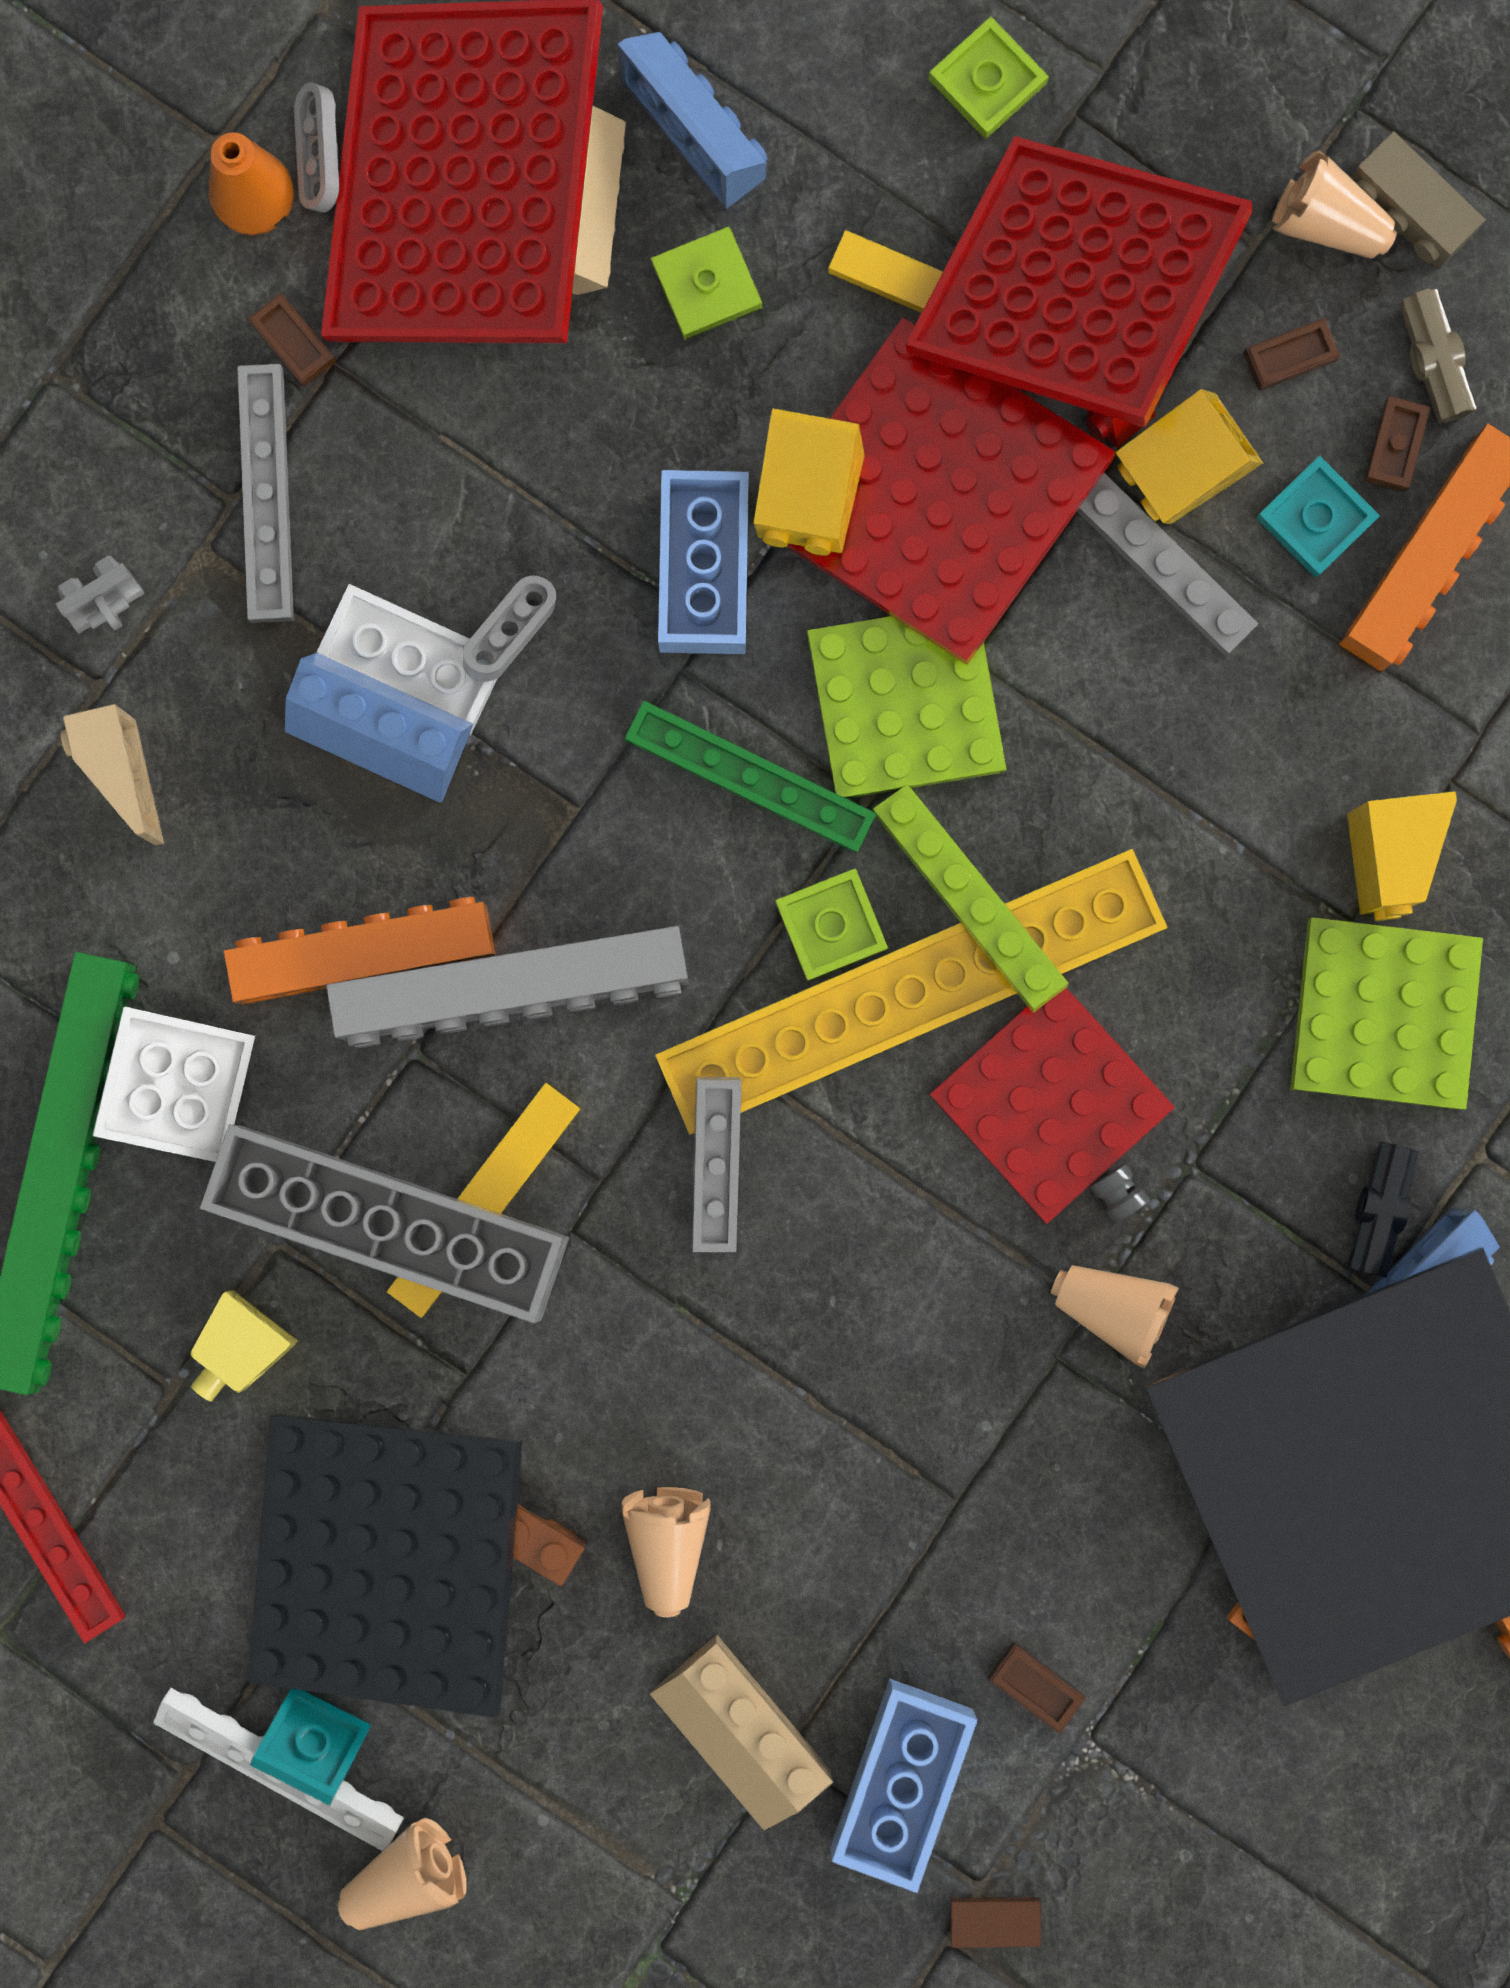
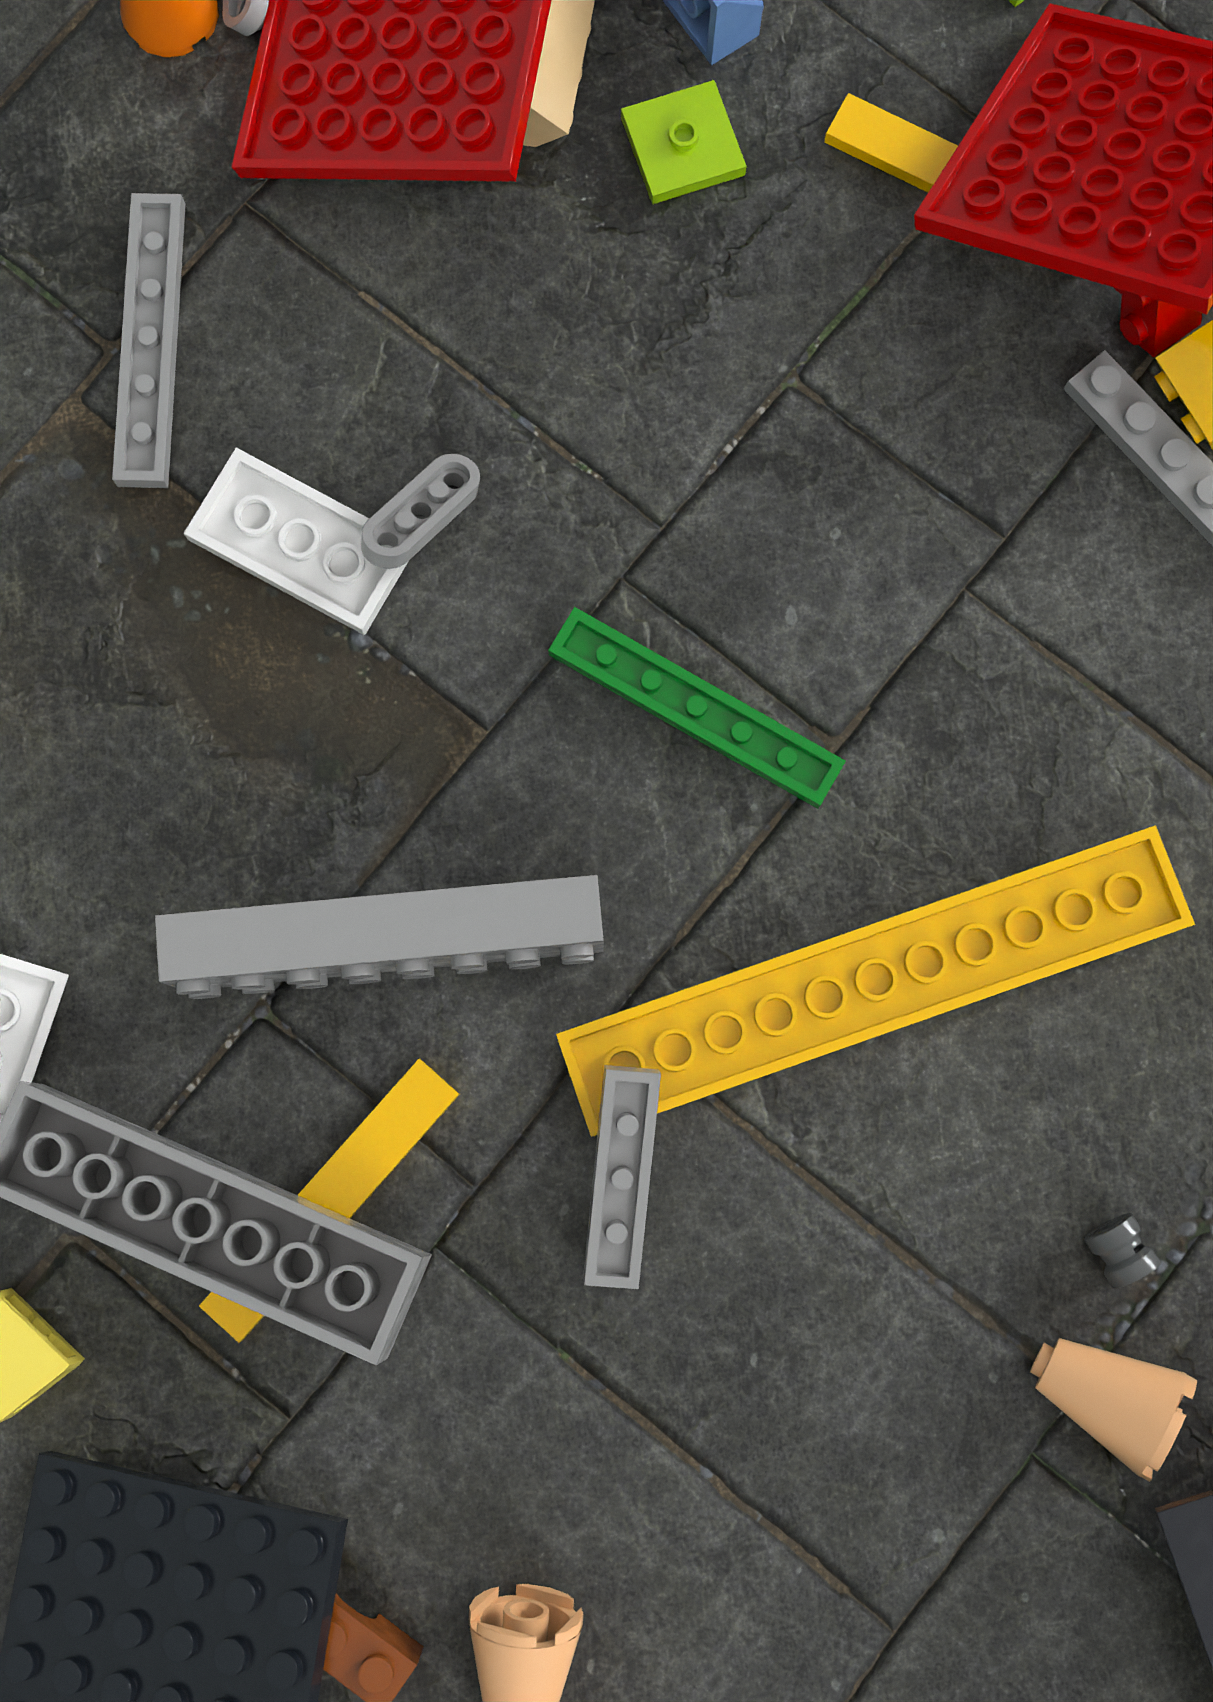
camera: 10 degrees right, 5 degrees down
orange brick [224,897,496,1005] -> none
reddish brown tile [248,293,336,388] -> none
medium blue slope [285,652,473,803] -> none
light blue brick [658,470,749,654] -> none
yellow slope [754,409,865,555] -> none
lime plate [775,868,888,982] -> none
red plate [787,318,1115,665] -> none
lime plate [807,616,1007,799] -> none
lime plate [873,784,1069,1013] -> none
red plate [929,988,1175,1224] -> none

